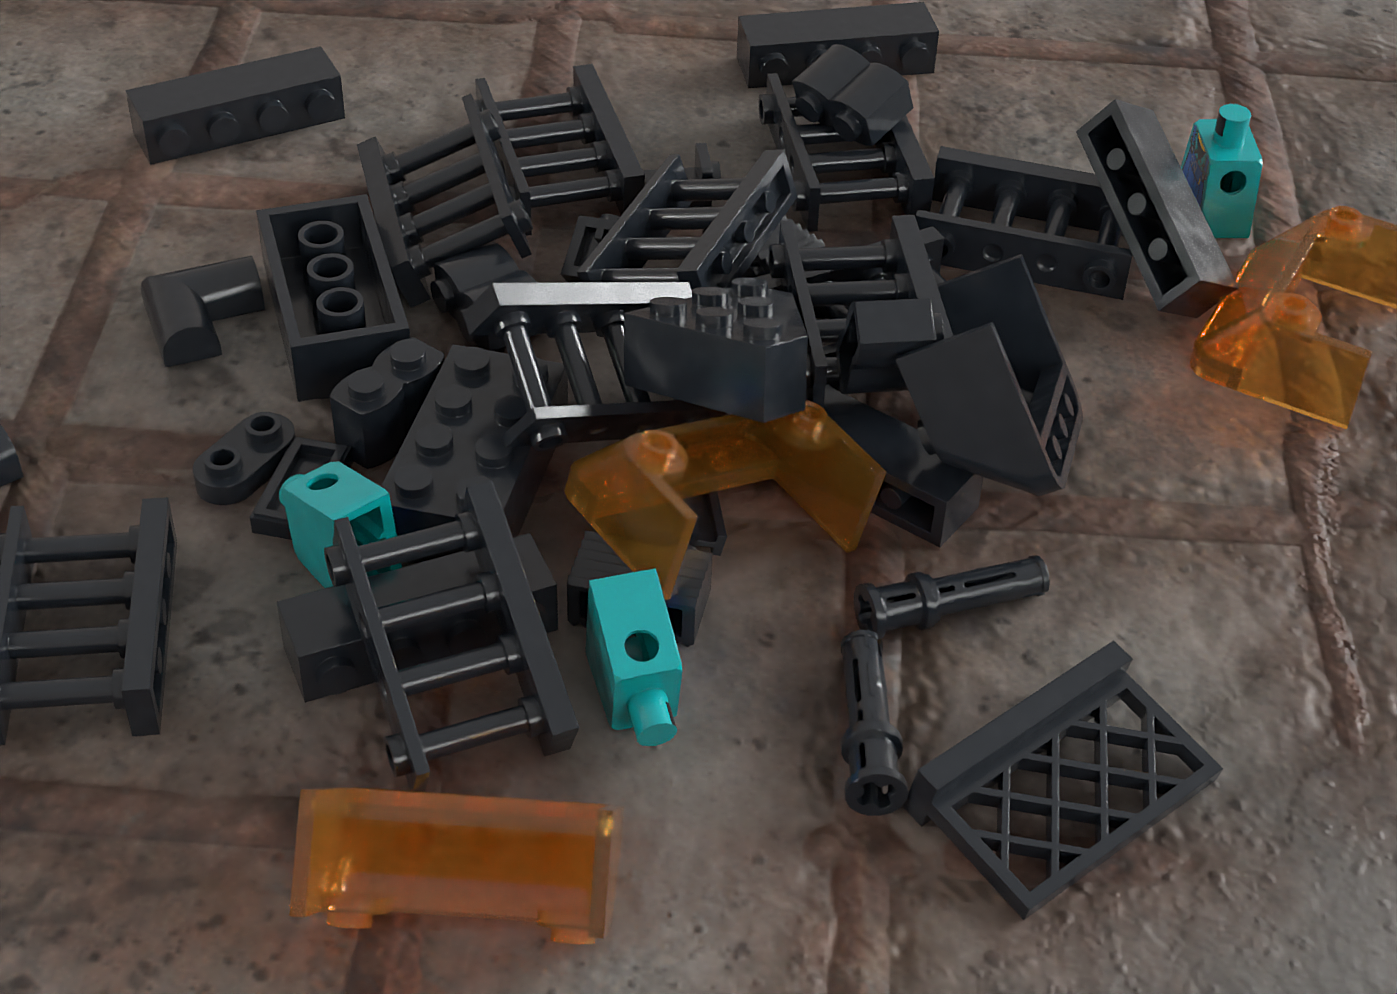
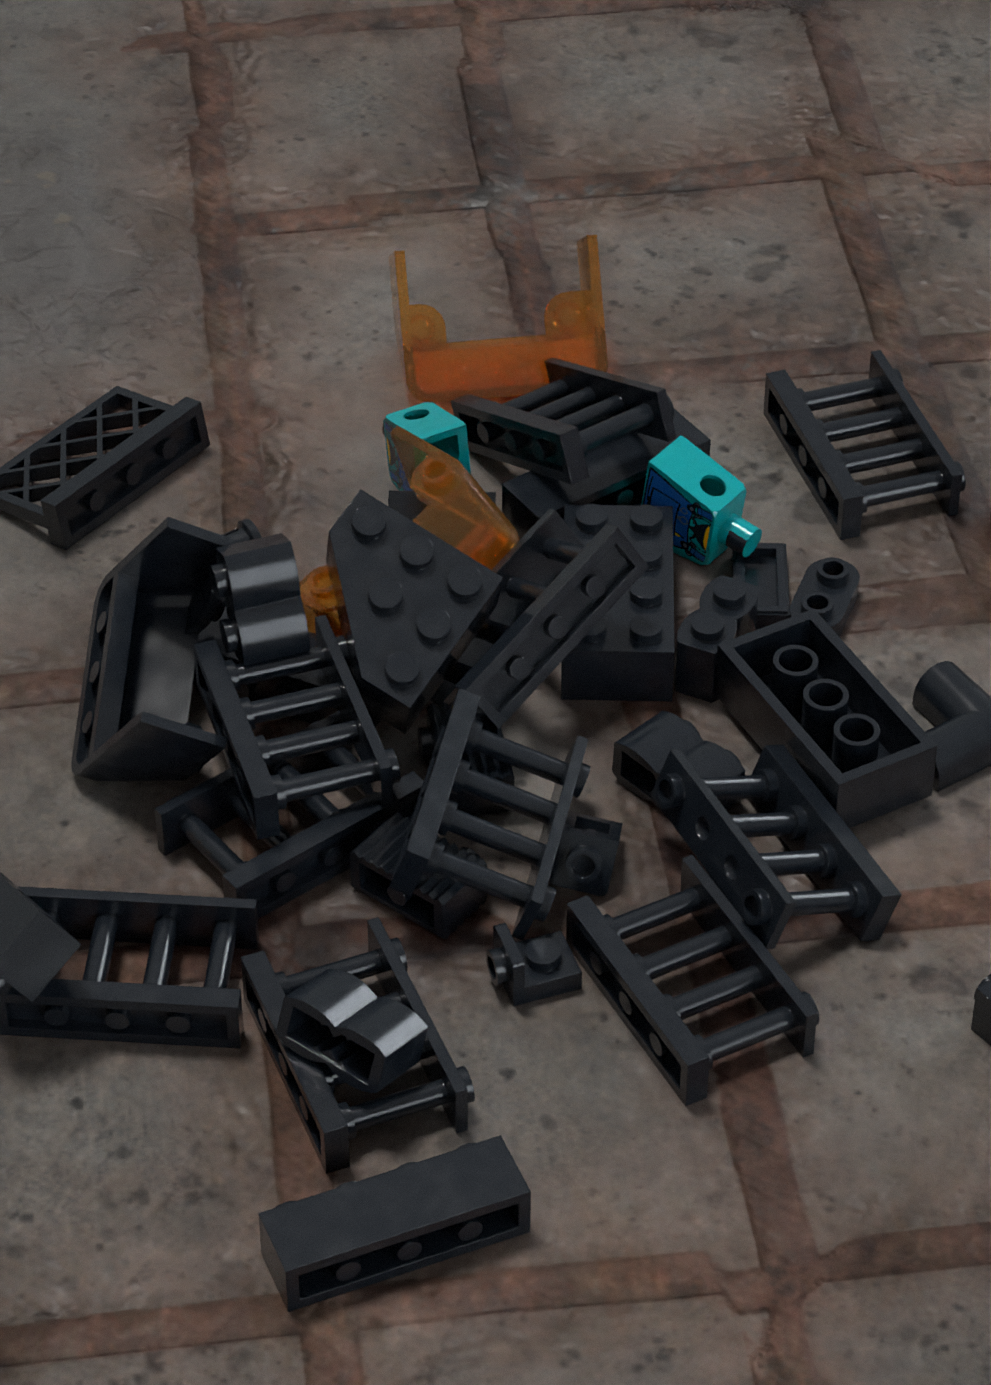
camera: 170 degrees right, 0 degrees up
black pin [840,630,908,816] -> none

